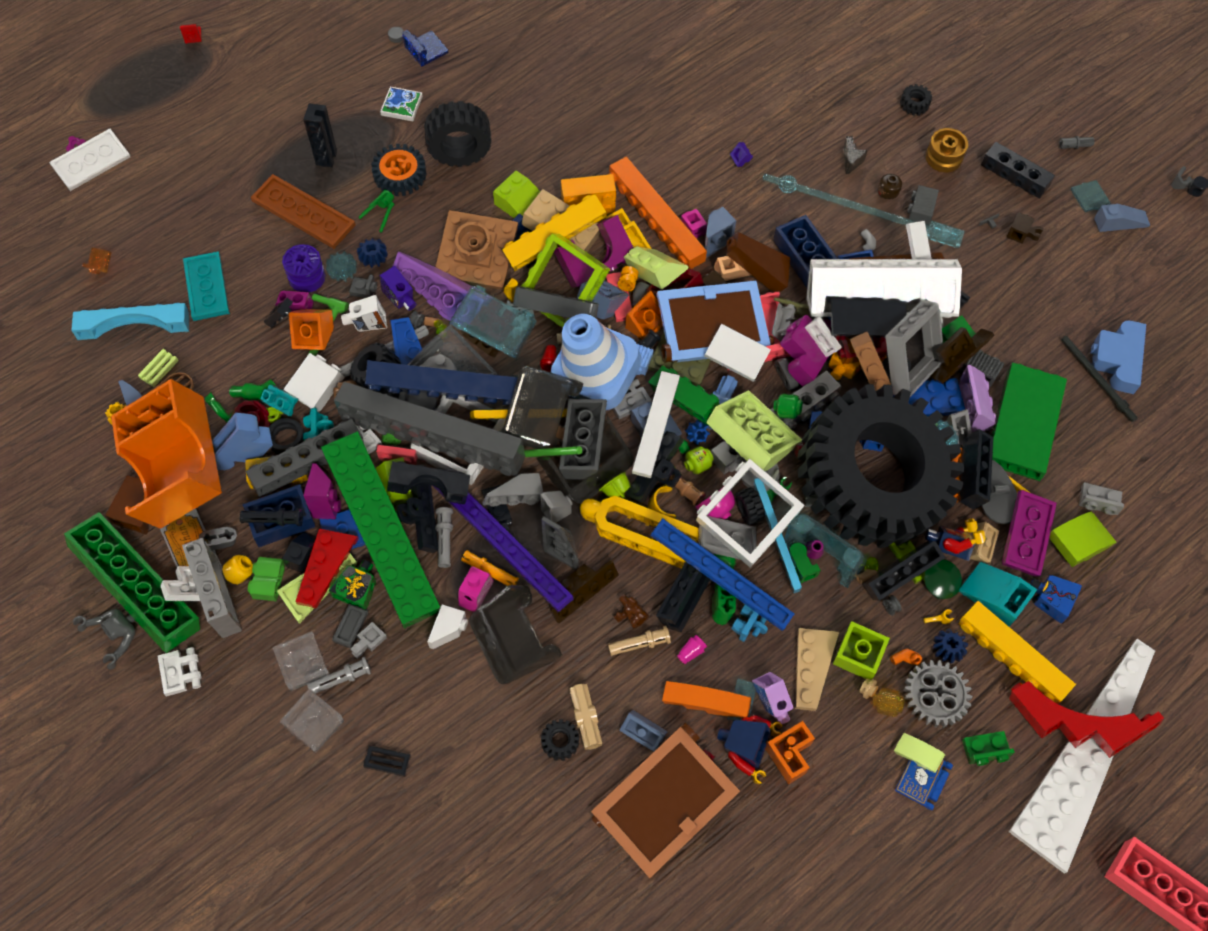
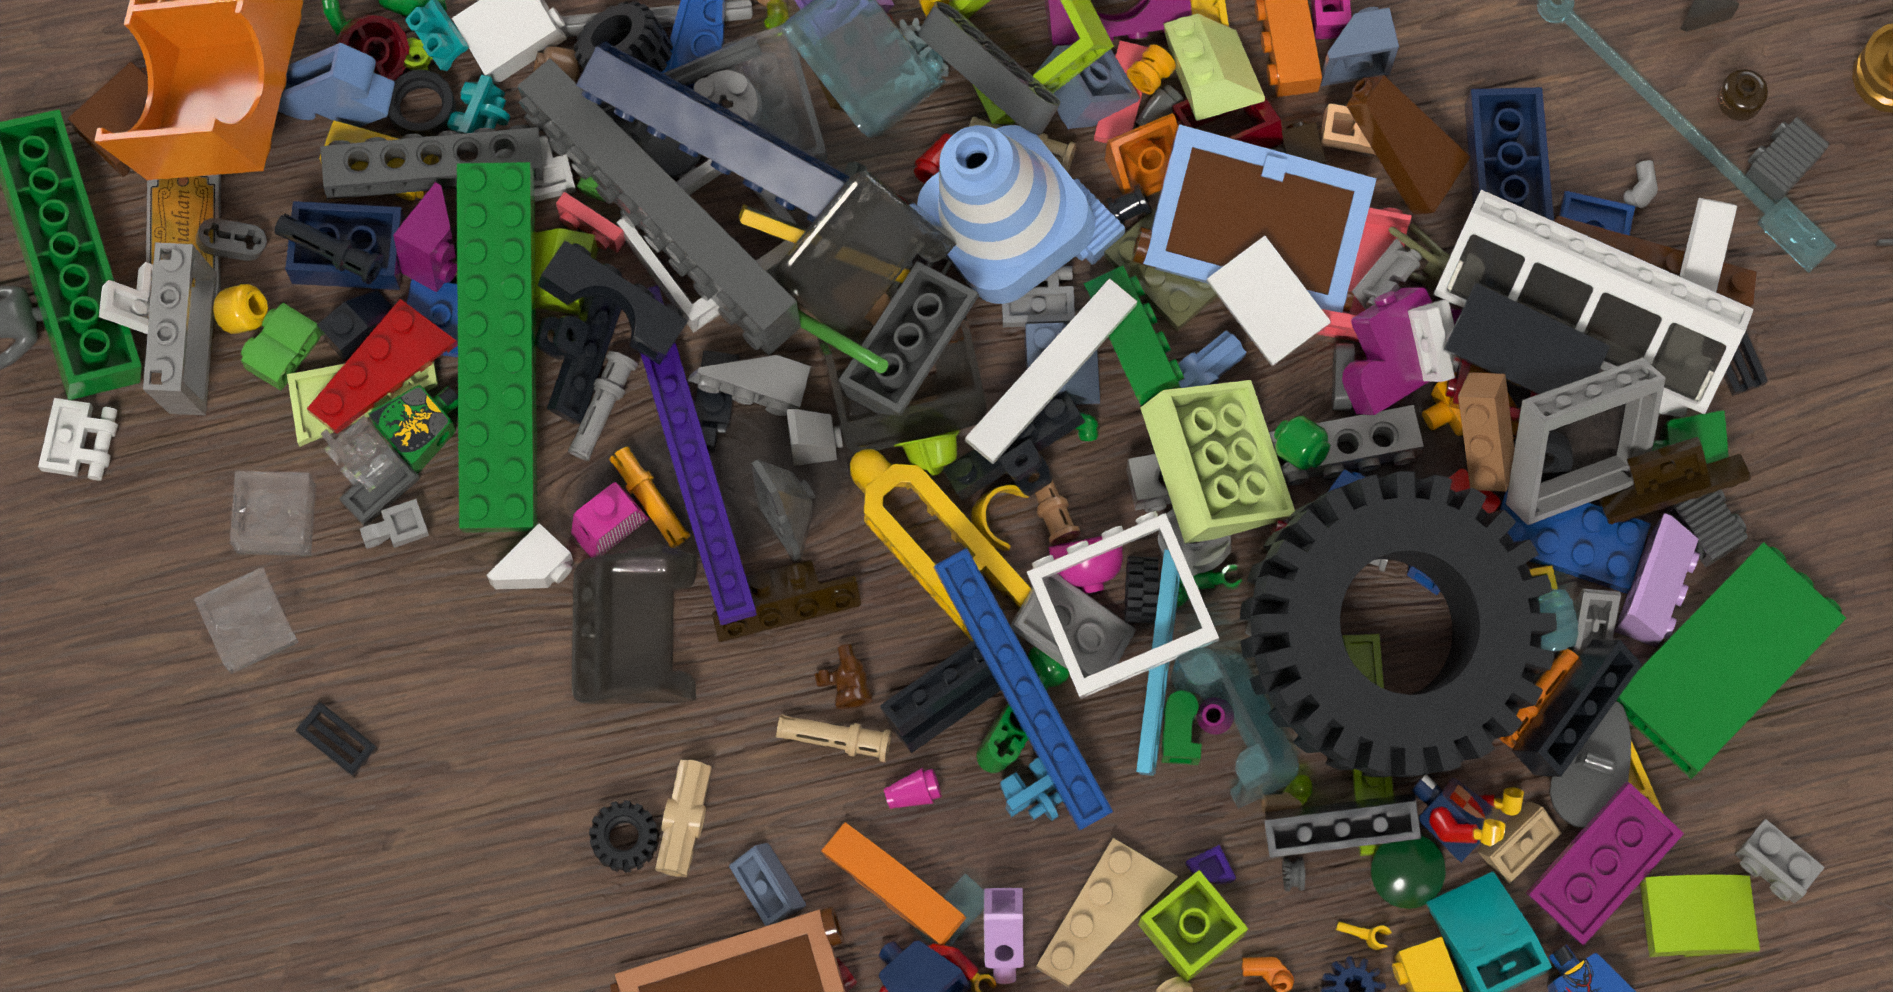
camera: 25 degrees right, 10 degrees up
light grey pin [307,657,372,696] -> none
lime head [684,446,714,474] -> none
blue gear [685,420,710,445] -> none
none -> clear bracket [321,416,404,493]
none -> dark purple tile [1185,845,1236,884]

